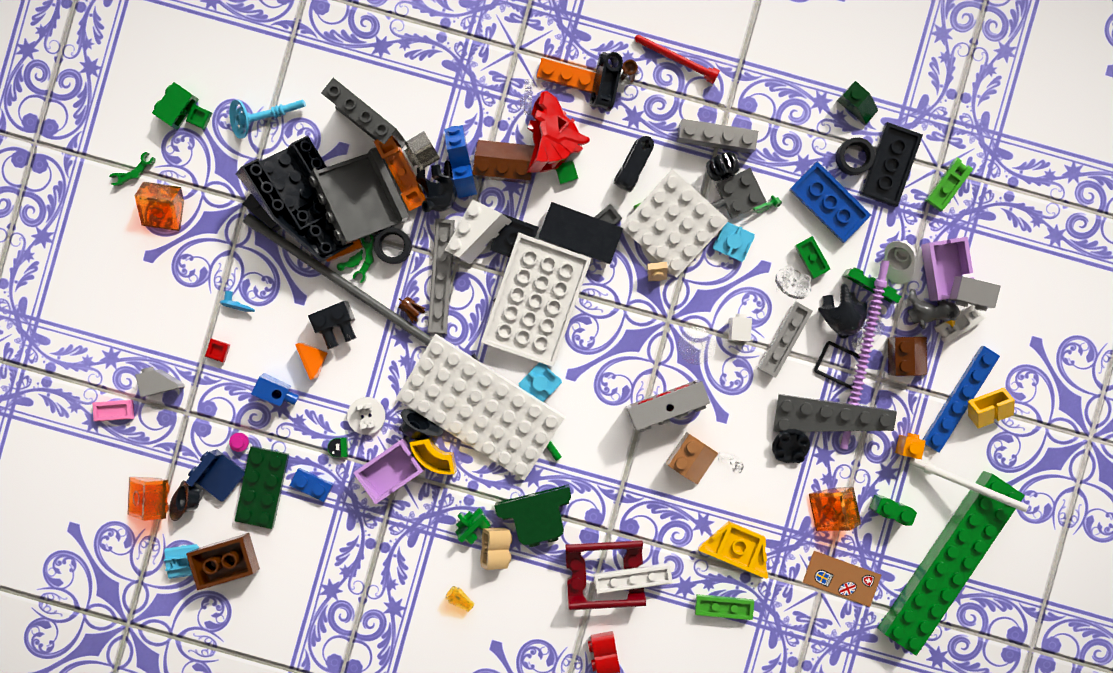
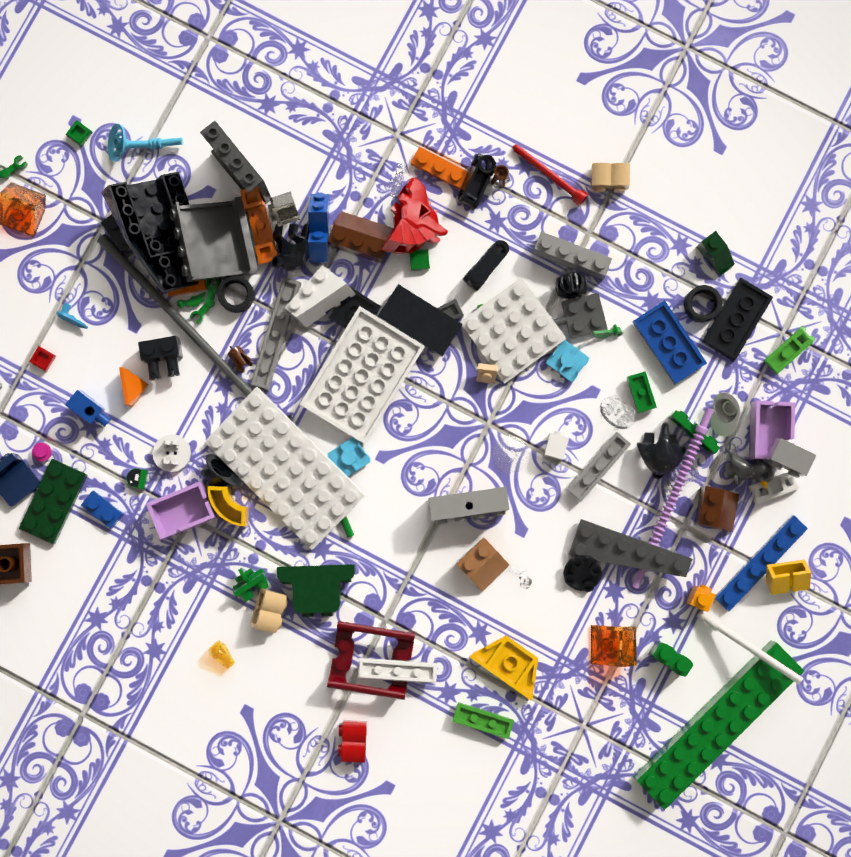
camera: 15 degrees right, 5 degrees down
green brick [152,82,199,130] -> none
medium nougat sticker [802,551,882,607] -> none
black piece [814,341,860,390] -> none
none -> tan brick [590,162,630,193]

